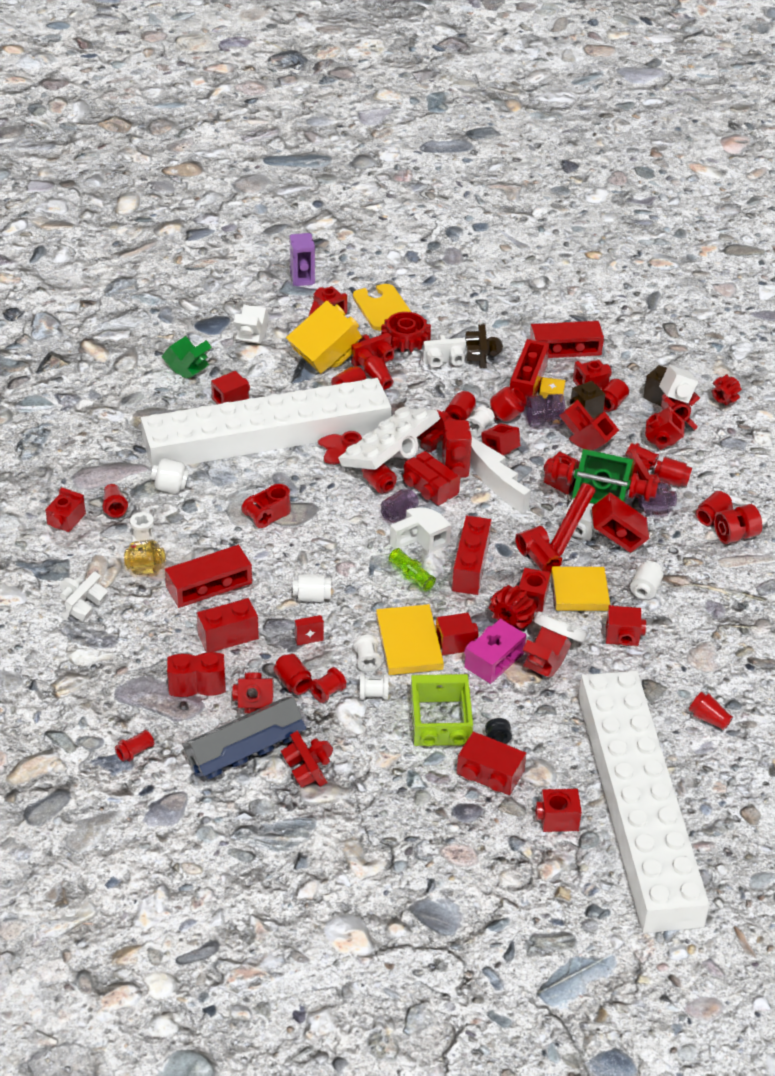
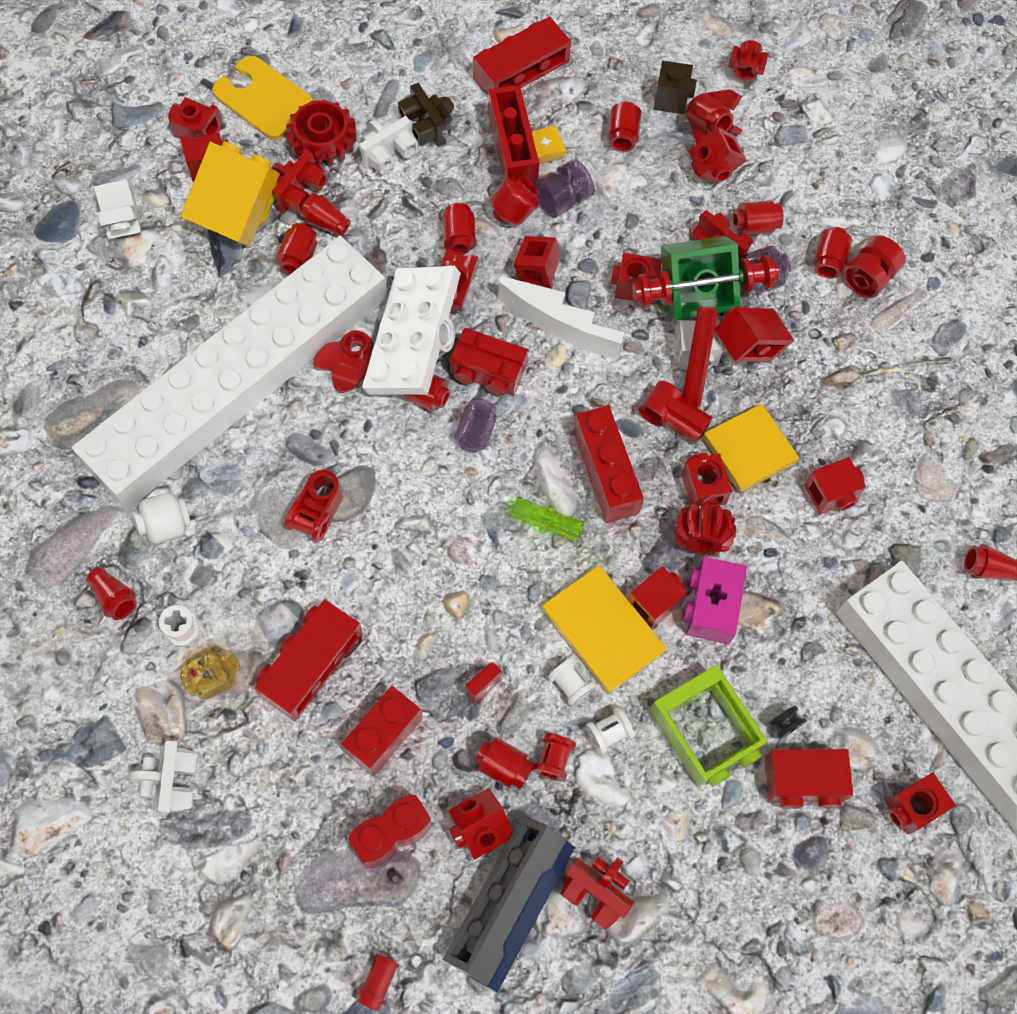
camera: 30 degrees left, 25 degrees up
red brick [45,487,86,532] -> none
green brick [161,336,212,378] -> none
red brick [211,371,250,404] -> none
medium lavender brick [289,233,315,286] -> none
white brick [293,574,331,602] -> none
white brick [390,508,451,553] -> none
red brick [442,420,472,478] -> none
white bush [466,406,495,437] -> none
red brick [523,626,572,678] -> none
white tile [533,611,587,642] -> none
red brick [559,400,619,450] -> none
dark brown brick [570,381,605,418] -> none
red brick [573,360,612,389] -> none
red pin [626,443,659,469] -> none
white brick [630,561,663,600] -> none
white brick [659,365,698,403] -> none

